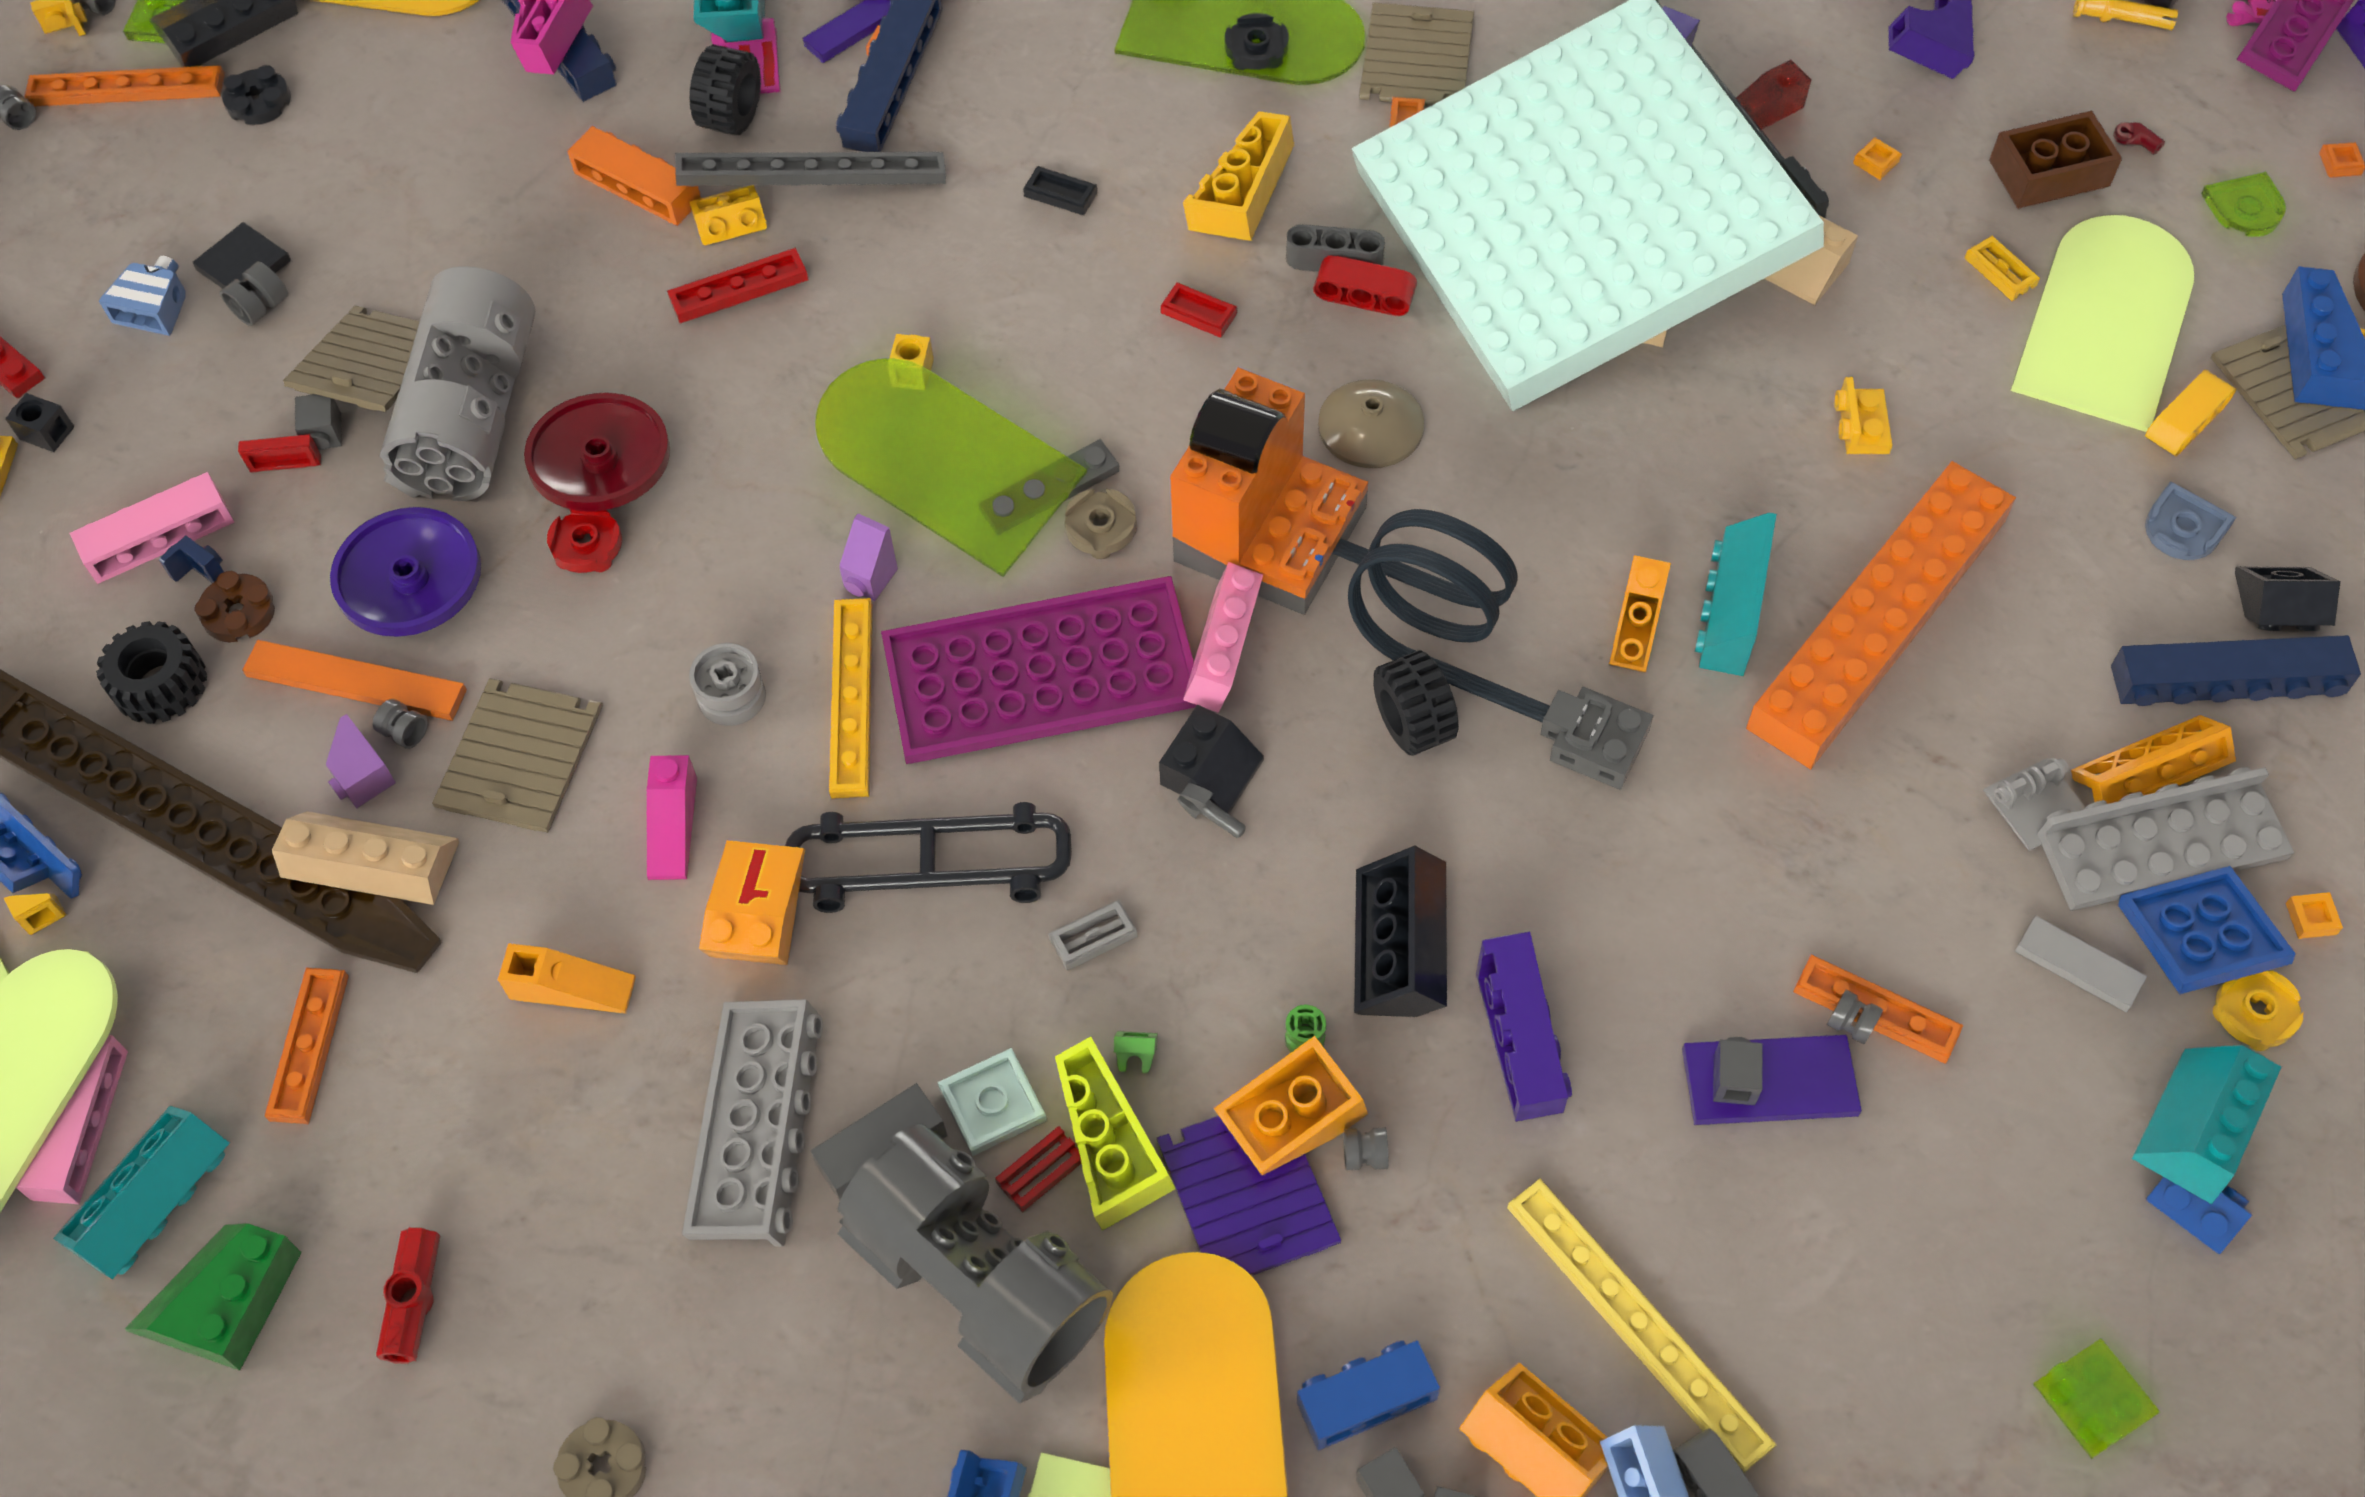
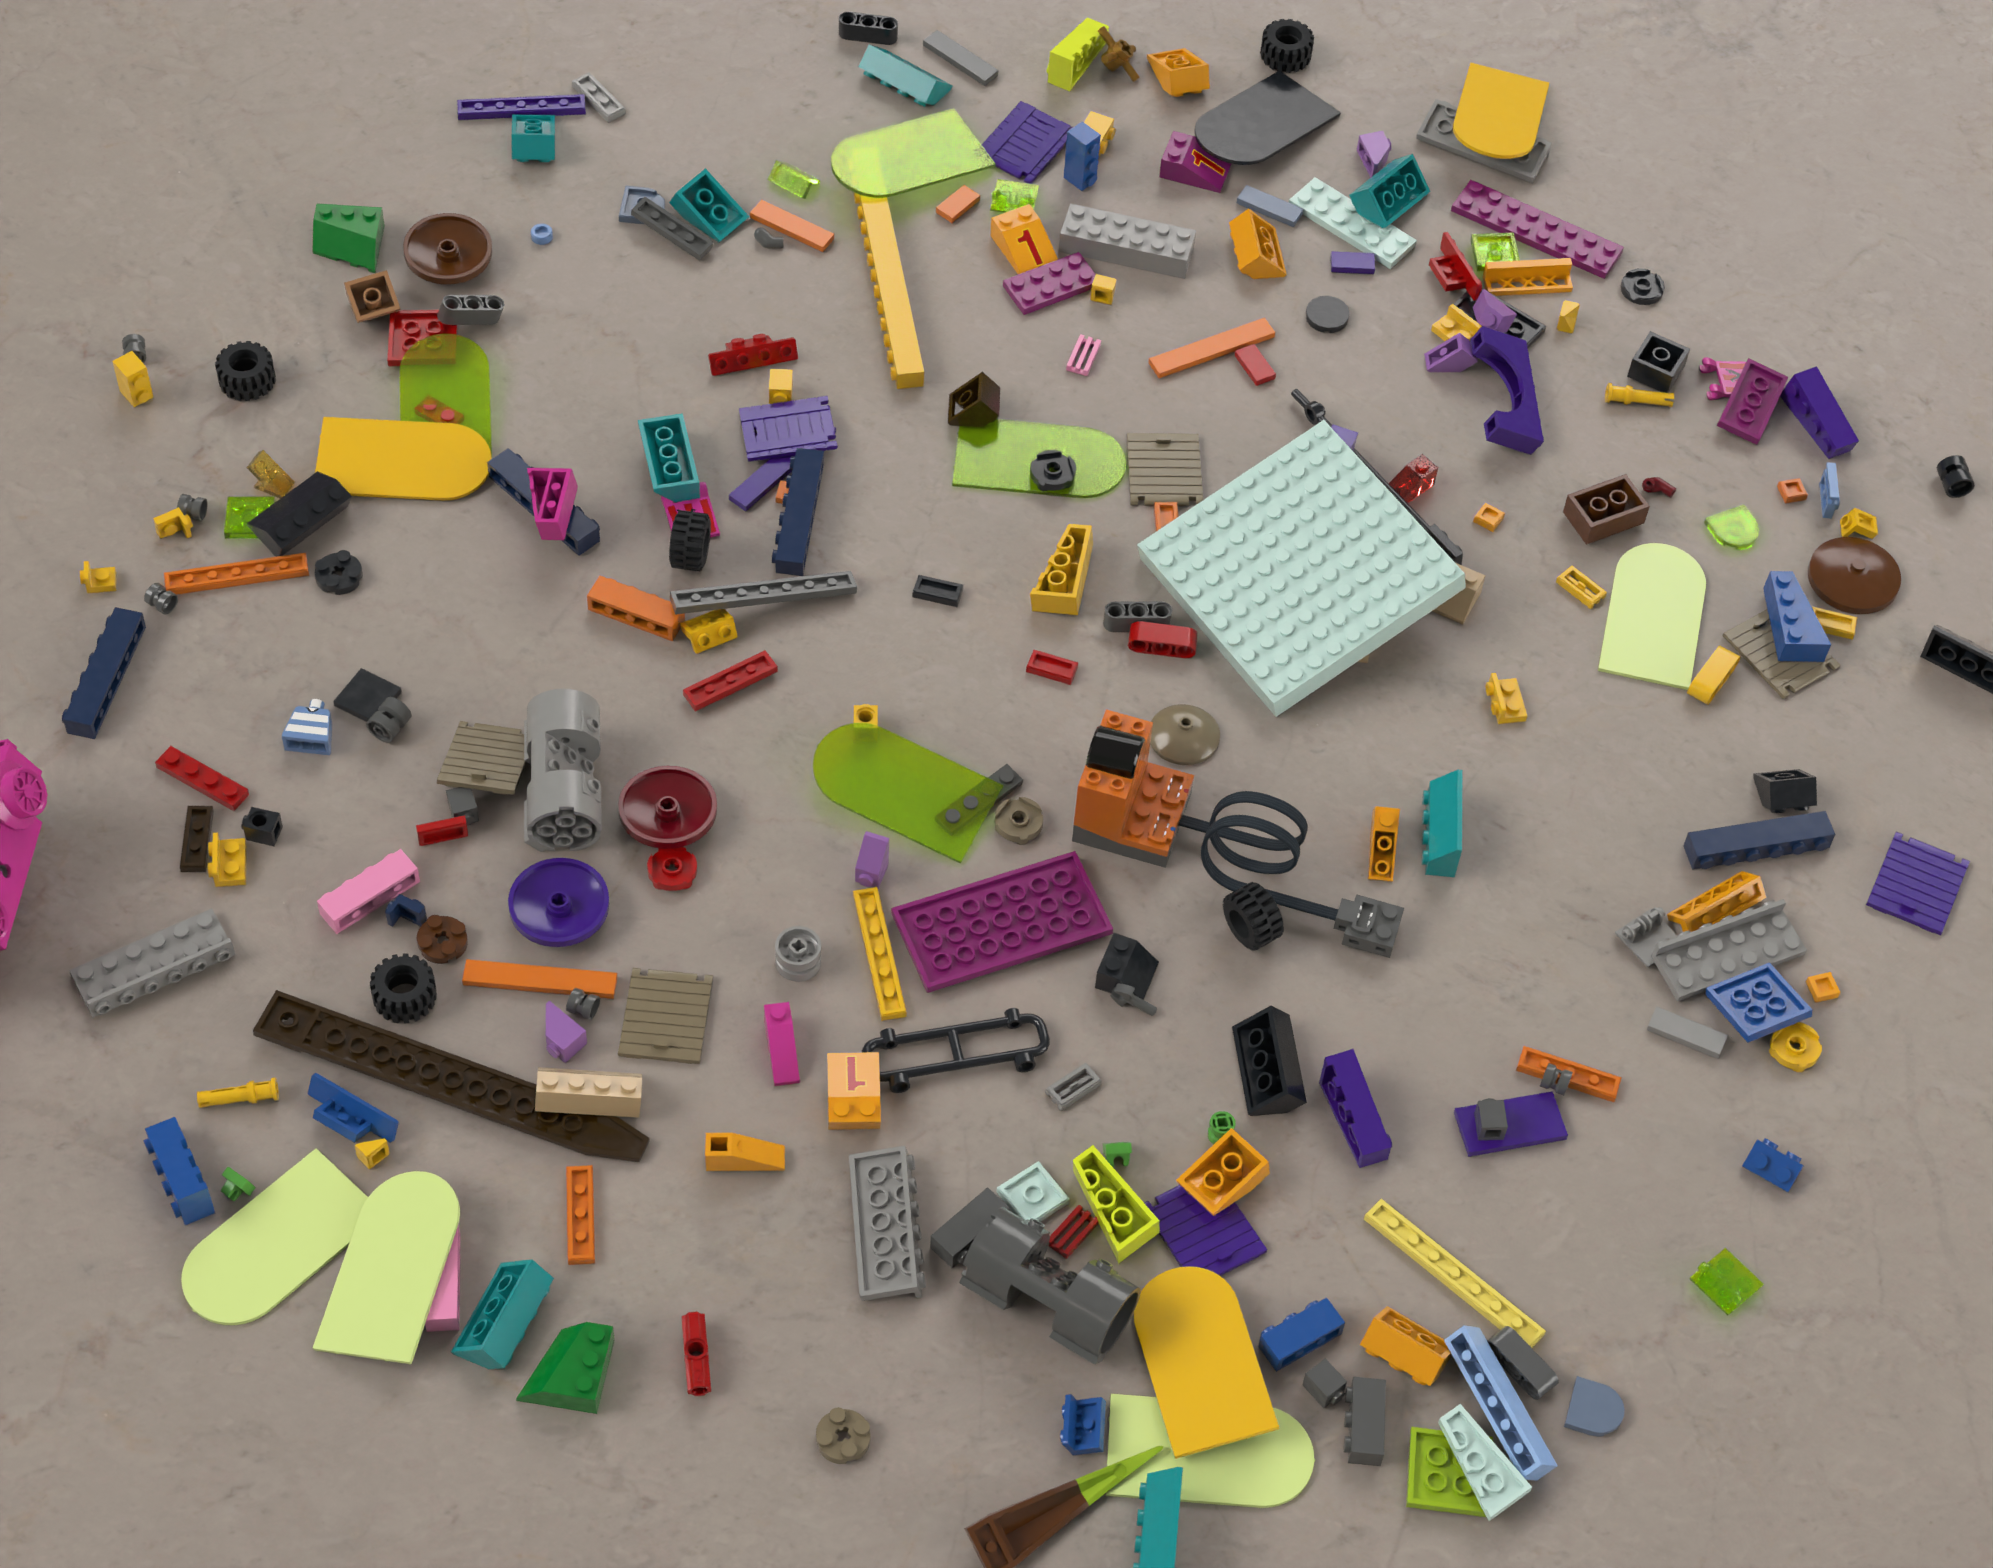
camera: 15 degrees left, 5 degrees down
bright pink brick [1183,562,1263,713] -> none
dark grey wheel [1343,1127,1388,1170] -> none
orange brick [1746,461,2016,770] -> none
teal slope [2131,1045,2282,1204] -> none
sand blue tile [2145,481,2237,560] -> none

